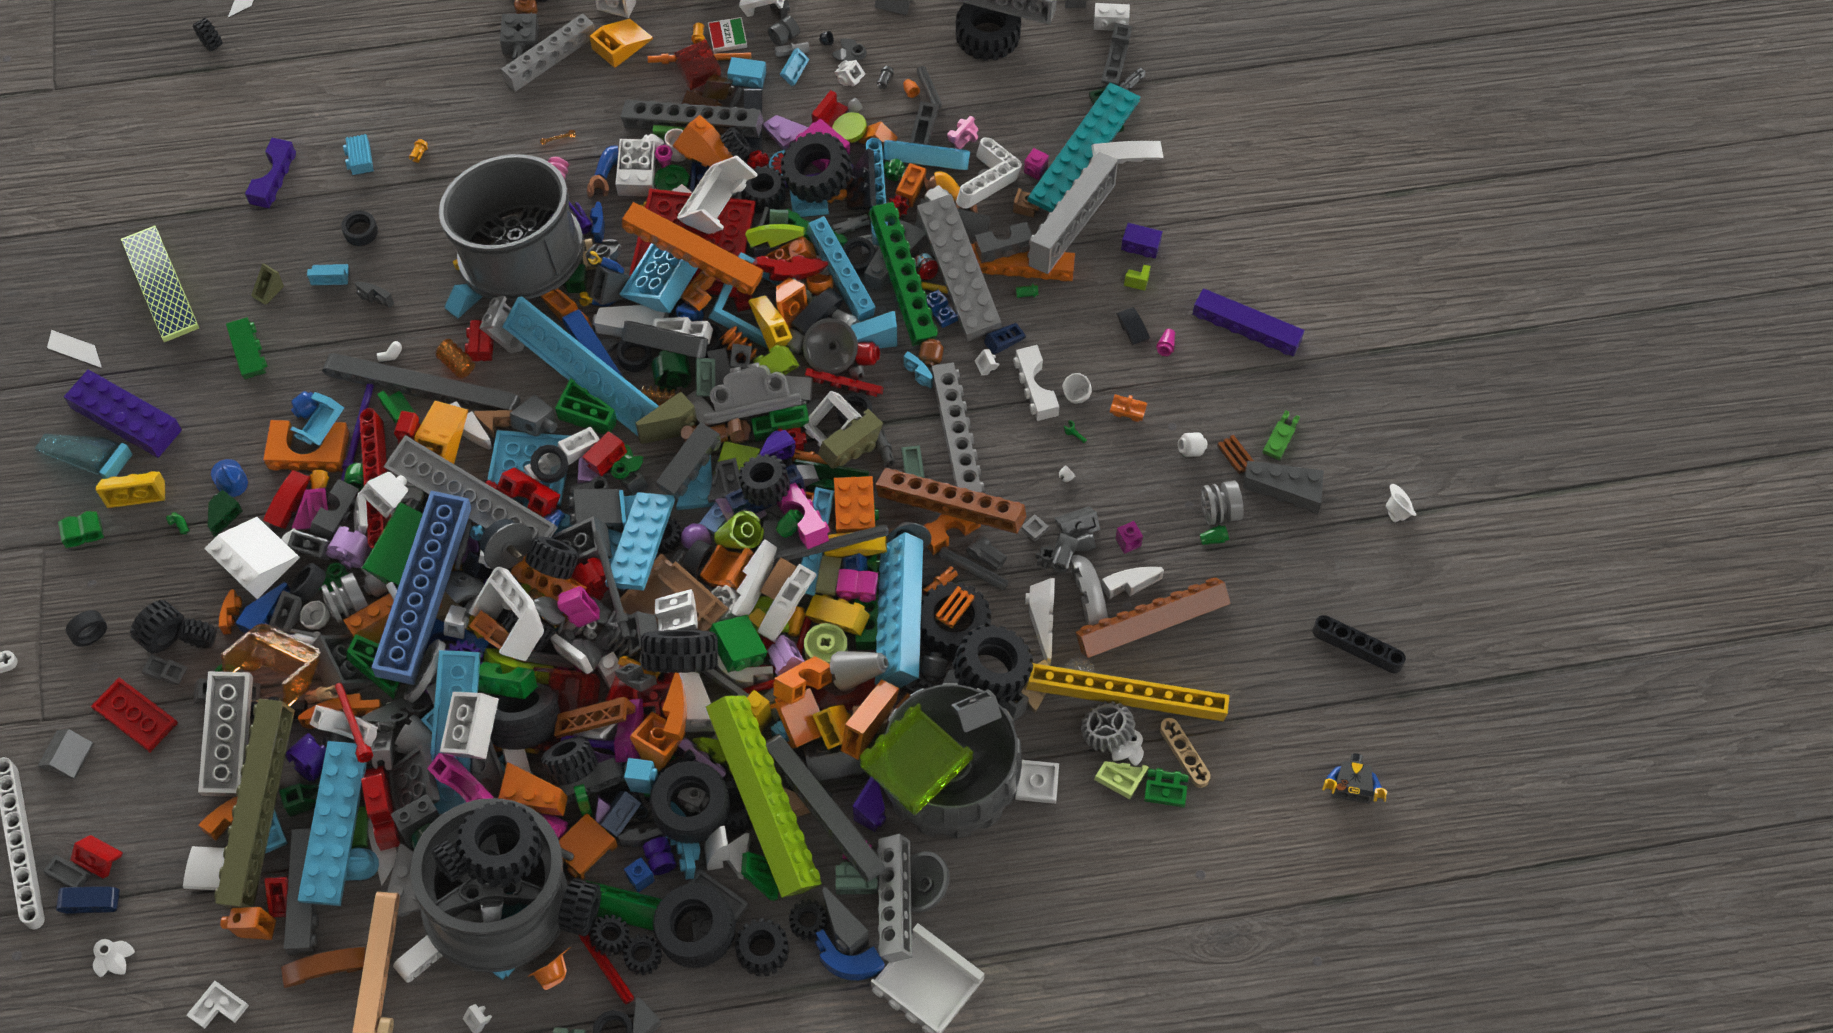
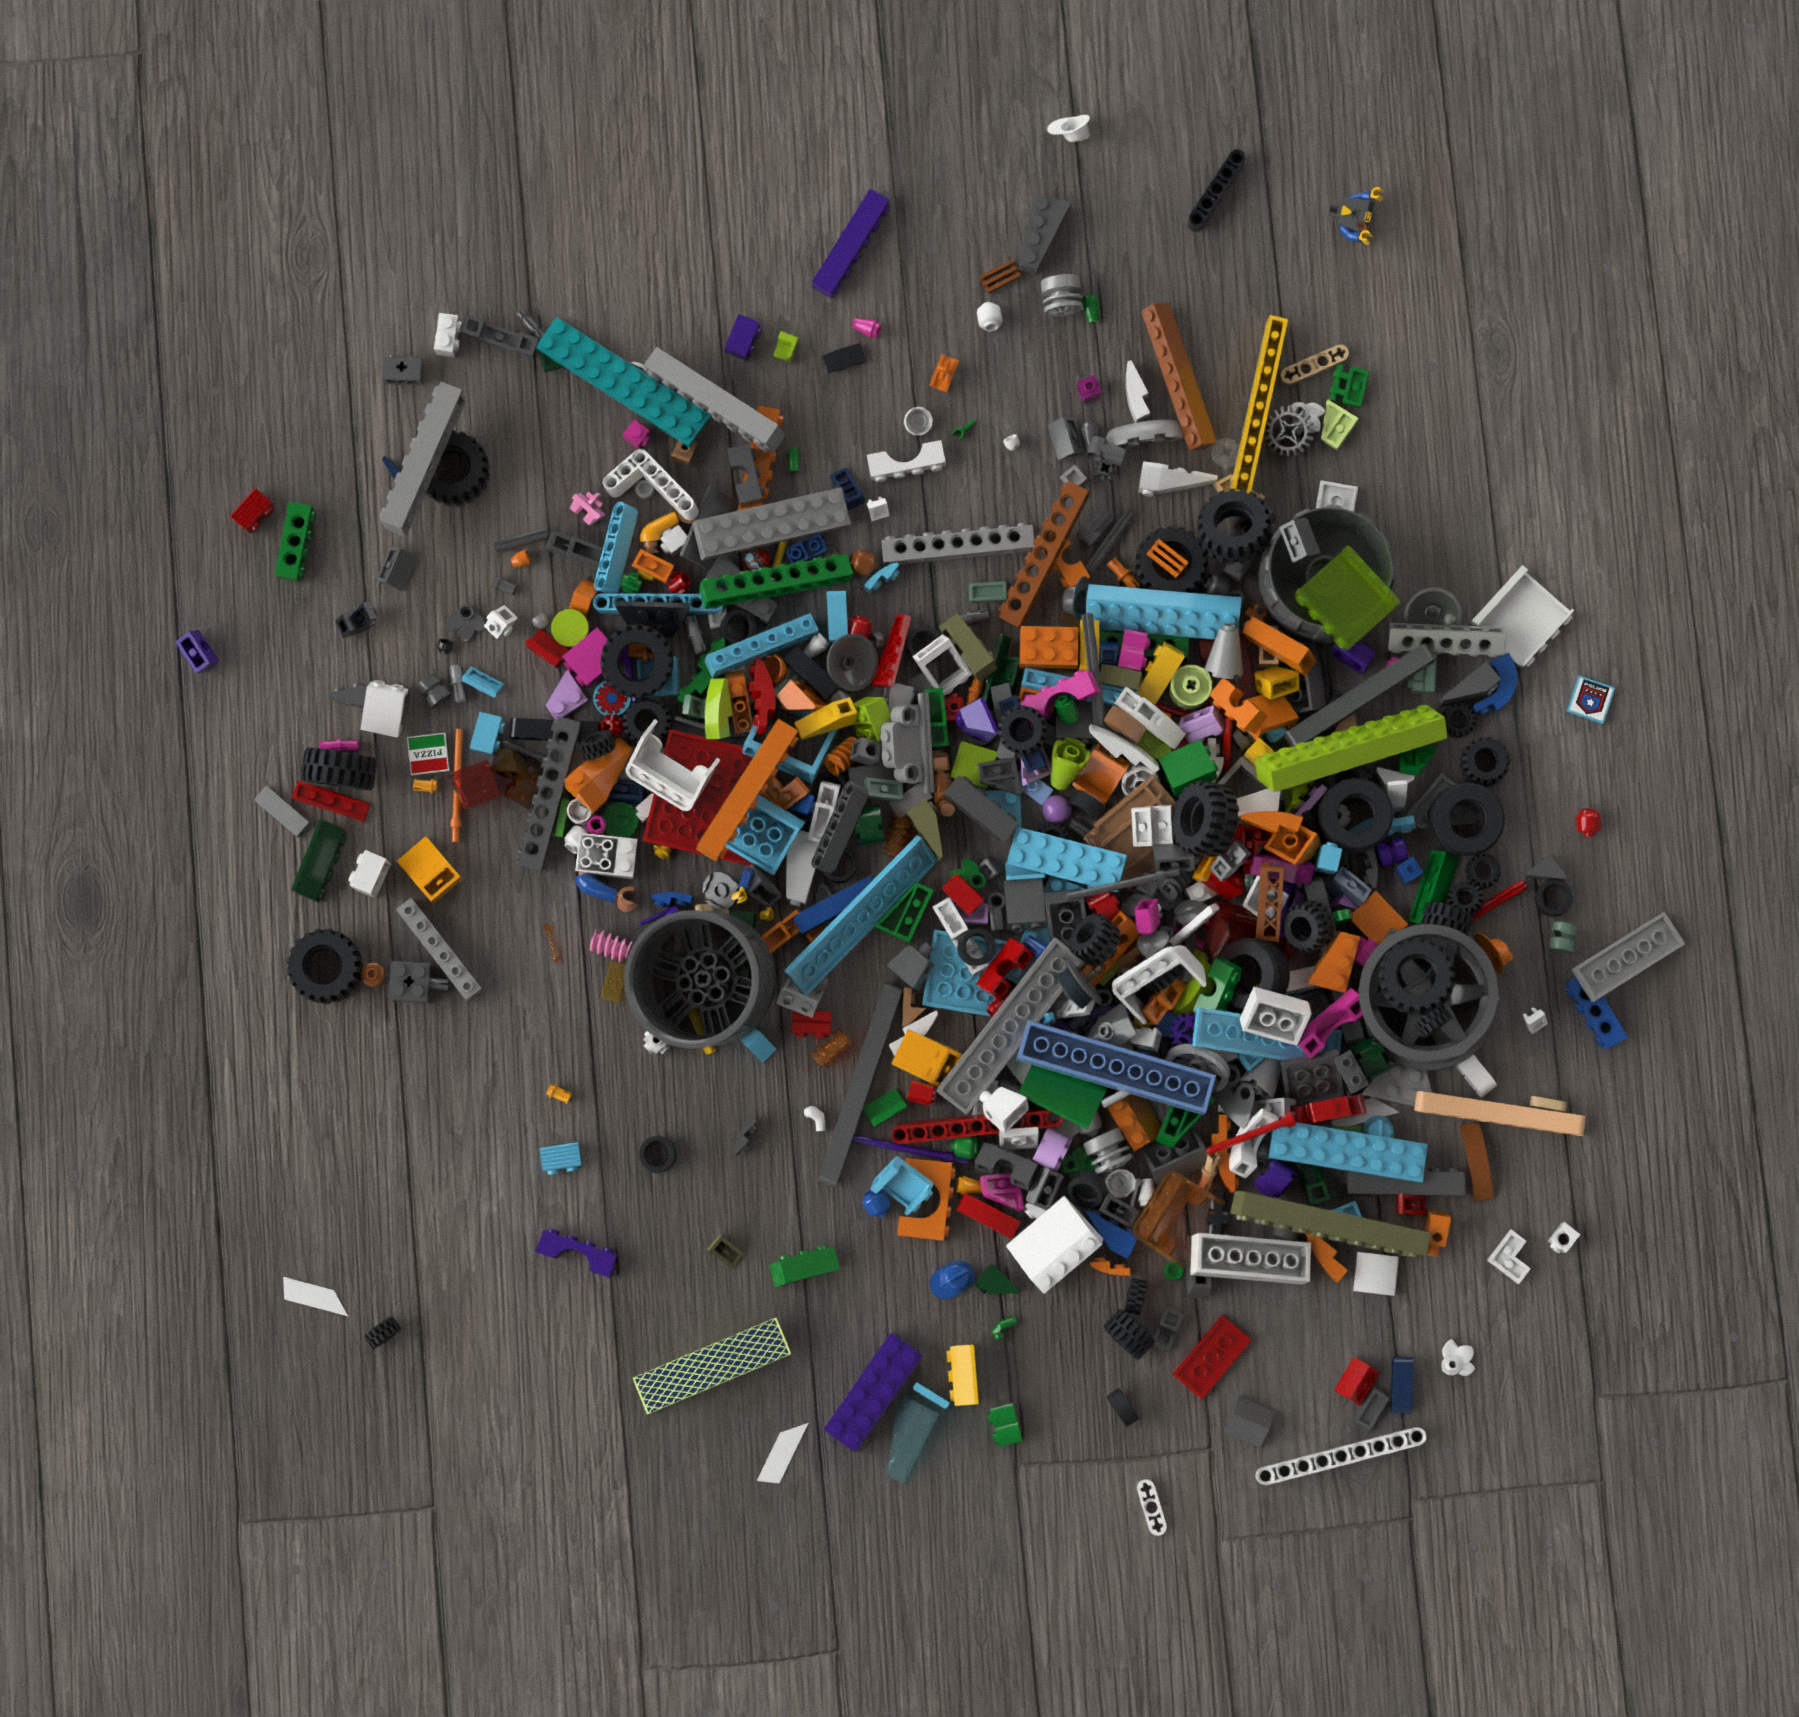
camera: 85 degrees left, 20 degrees up
medium azure panel [307,264,349,285] -> none
yellow sticker [748,608,766,628] -> none
white slope [1091,141,1163,164] -> none
bright green hinge [1262,410,1300,461] -> none

